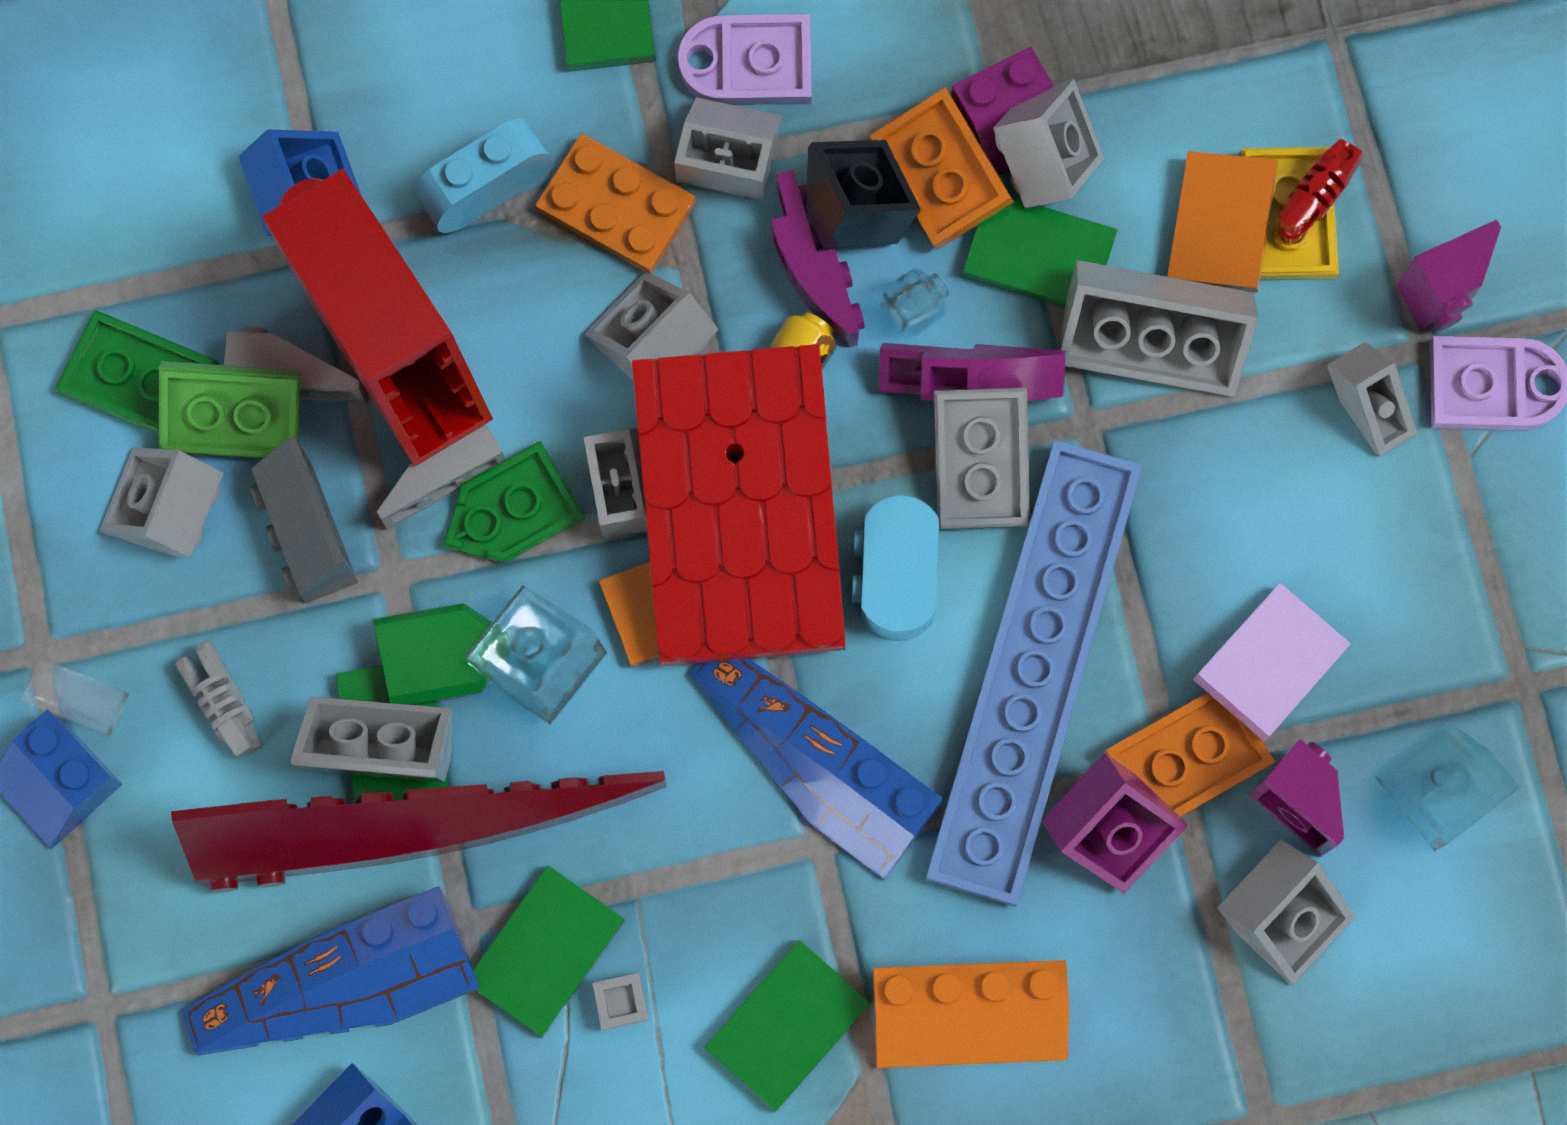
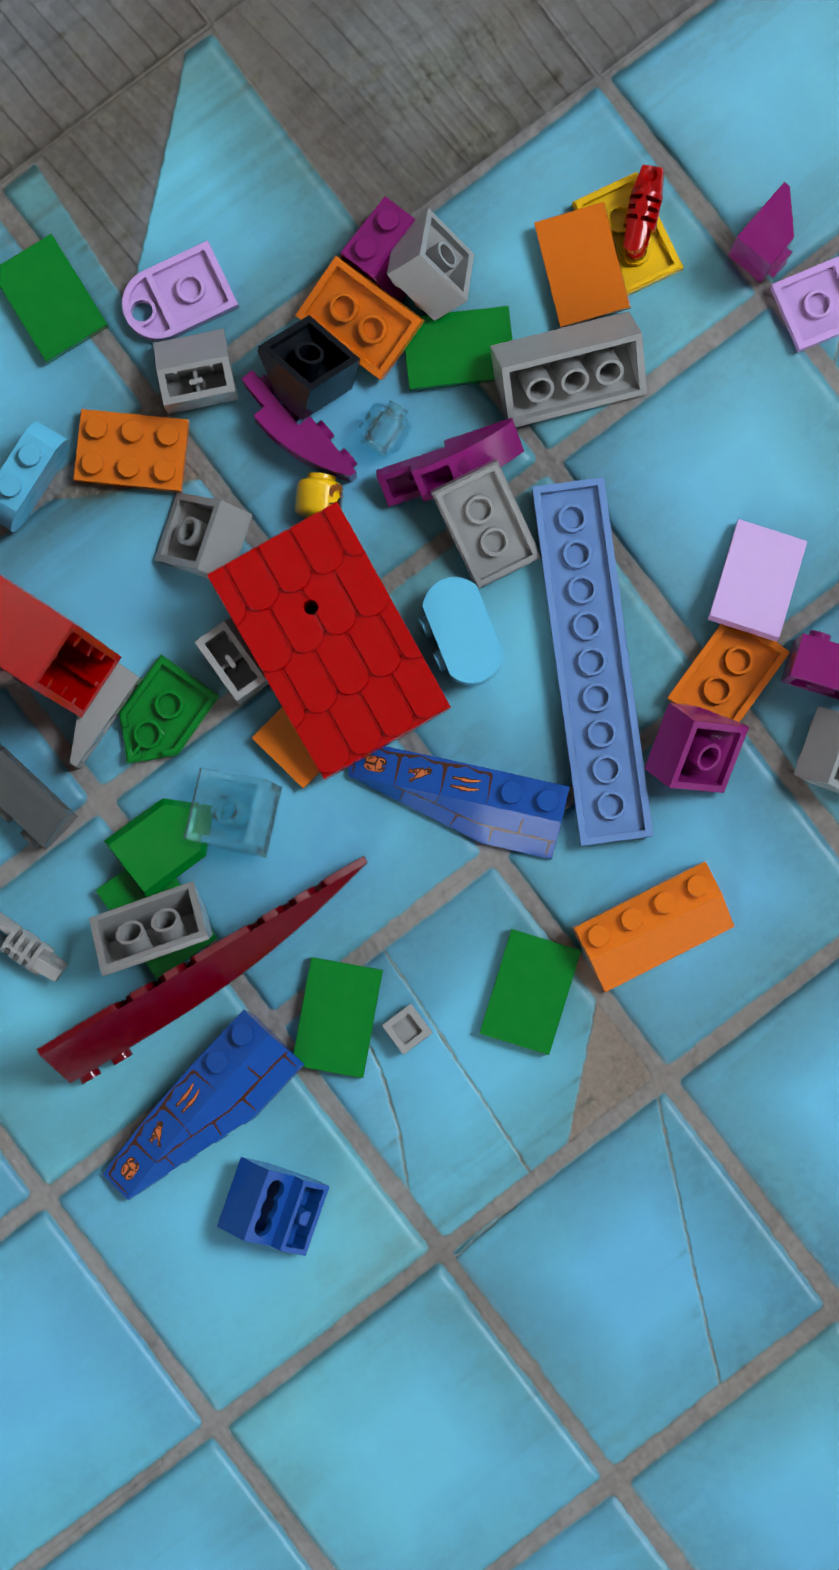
camera: 20 degrees left, 10 degrees up
light grey slope [1327,342,1417,456] -> none

